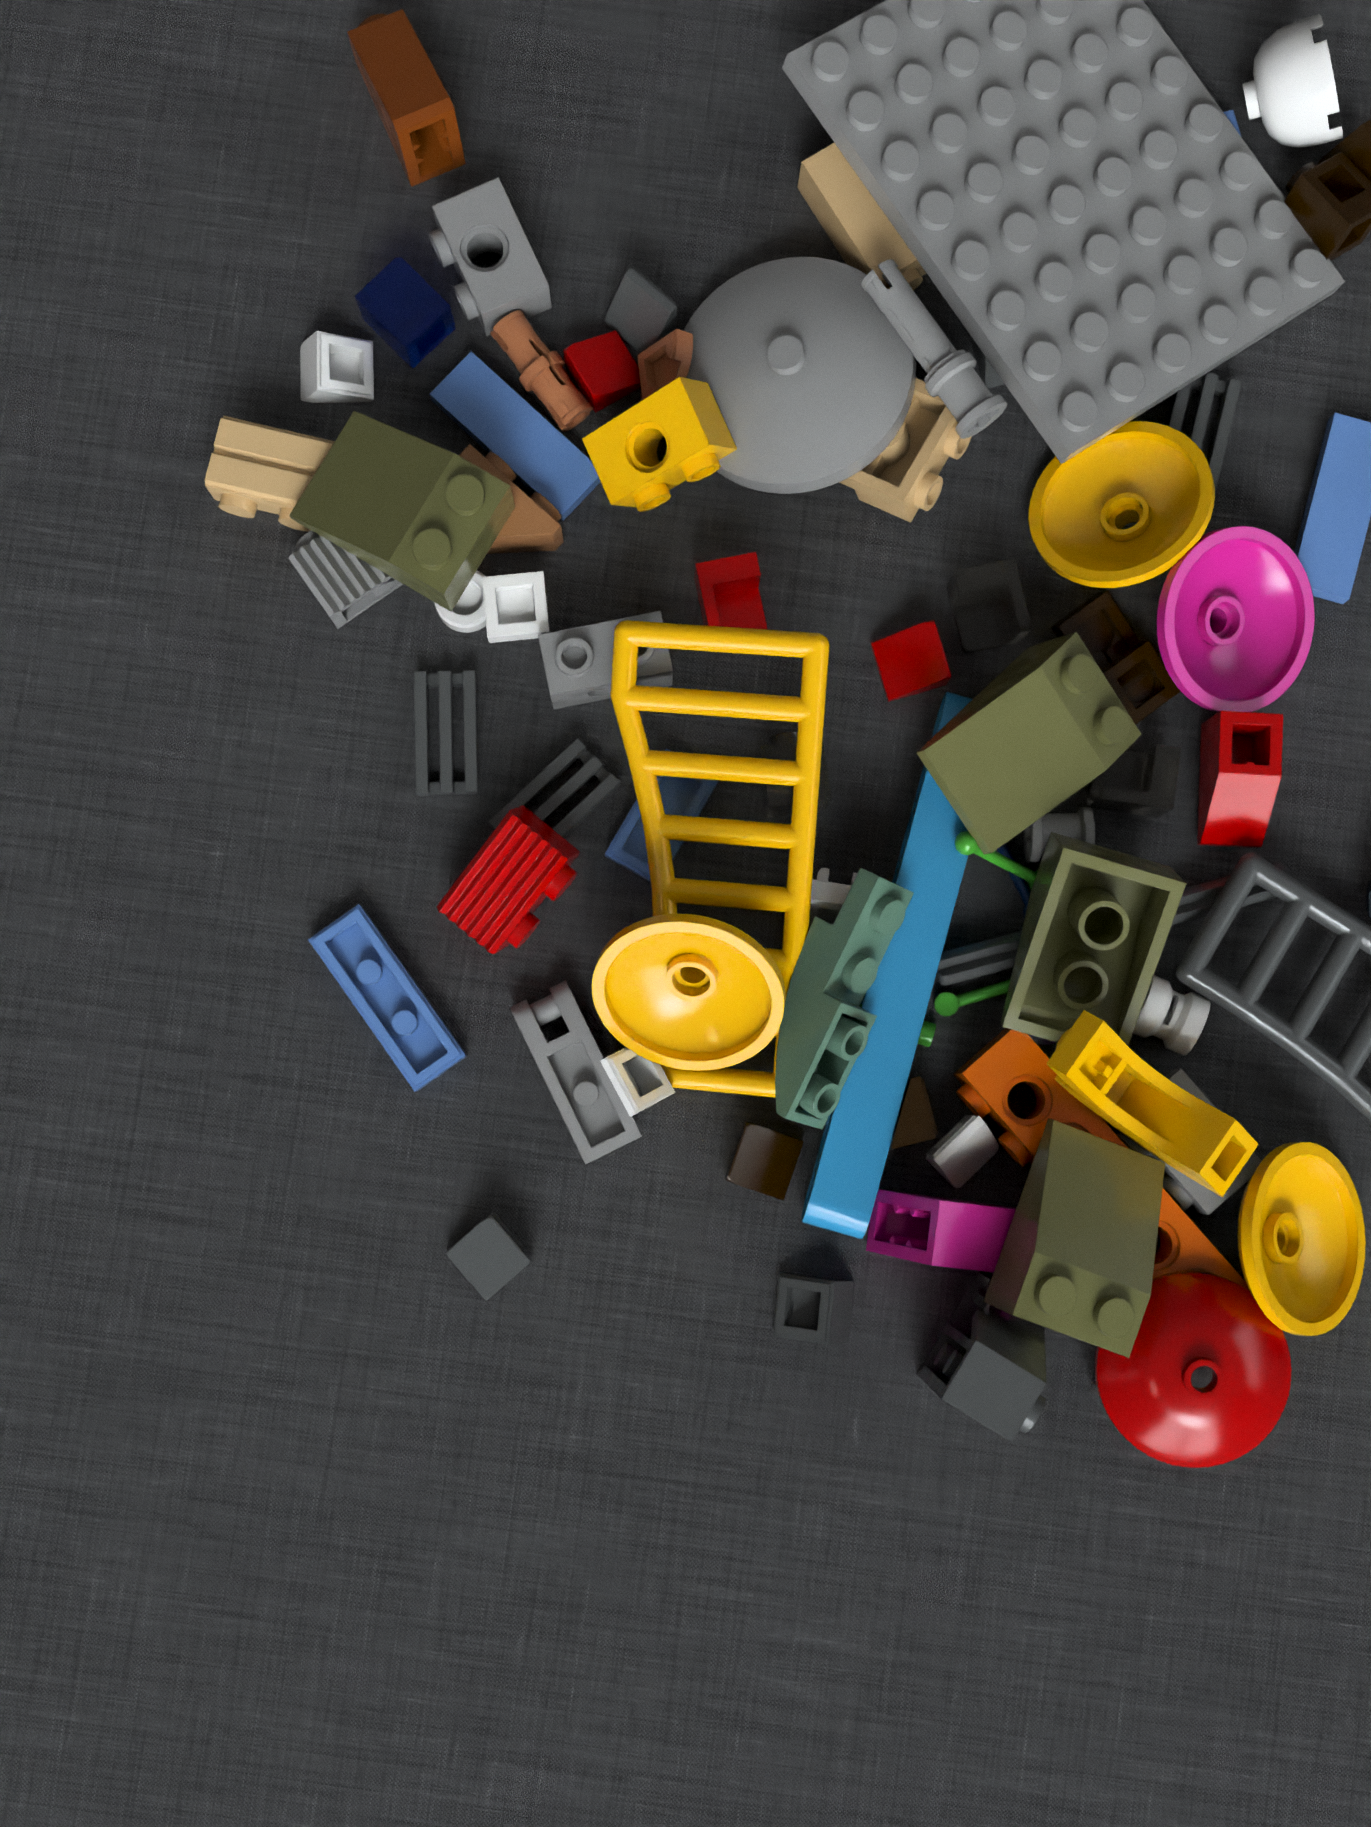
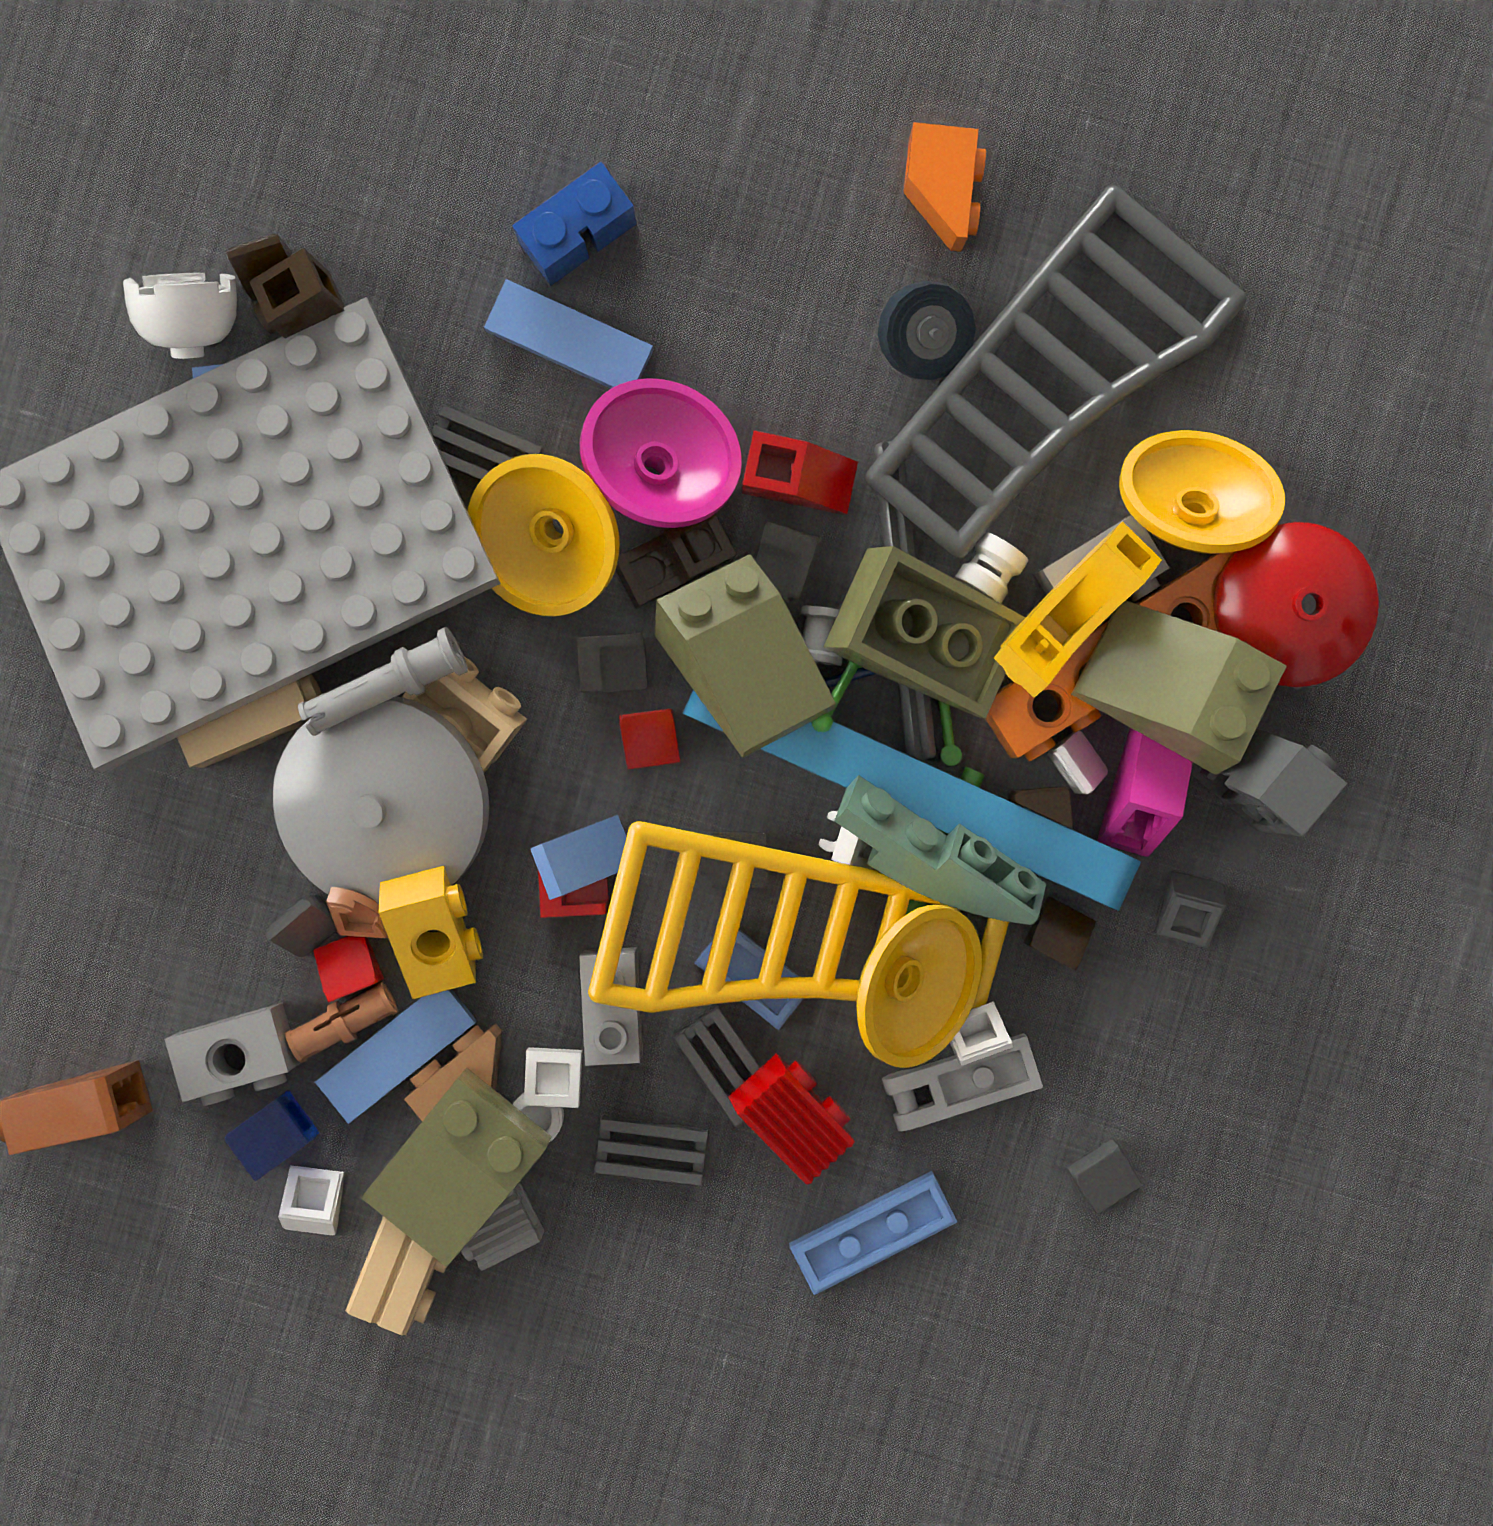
camera: 70 degrees left, 5 degrees up
none -> medium blue tile [530,815,626,900]

